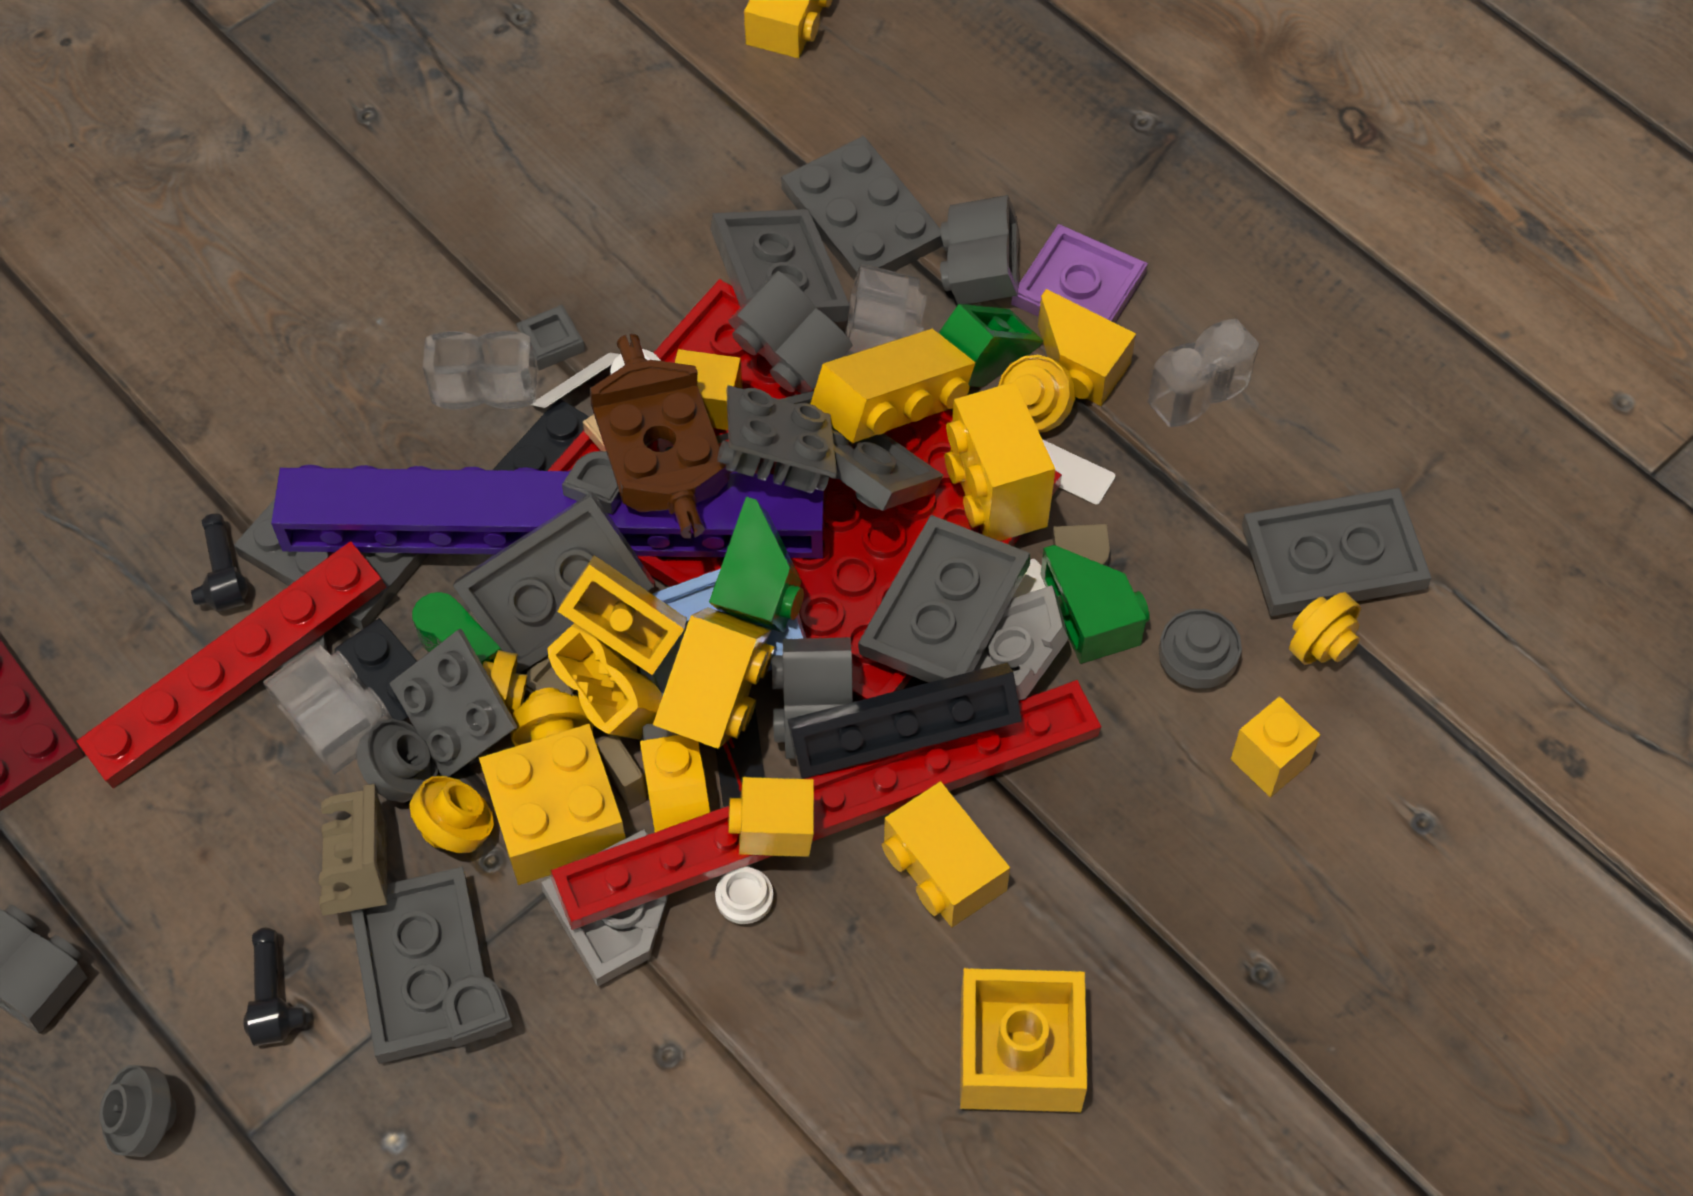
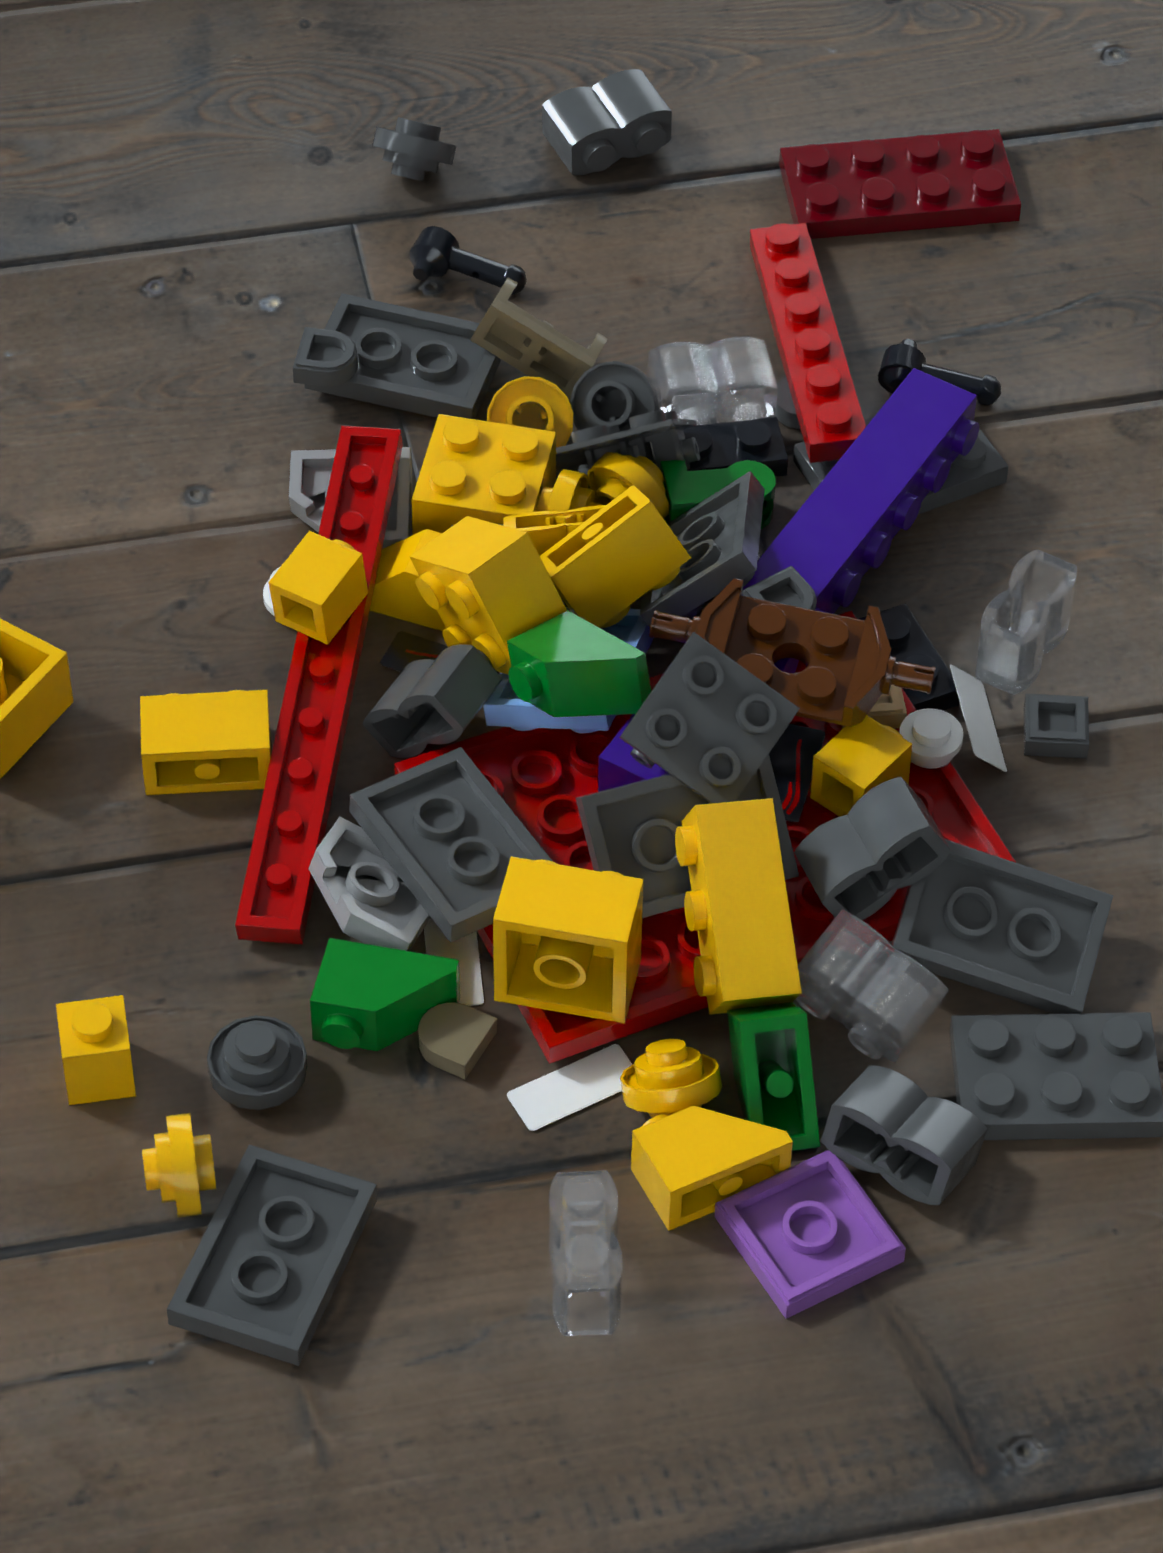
camera: 120 degrees right, 10 degrees down
black plate [787,662,1022,779] -> none

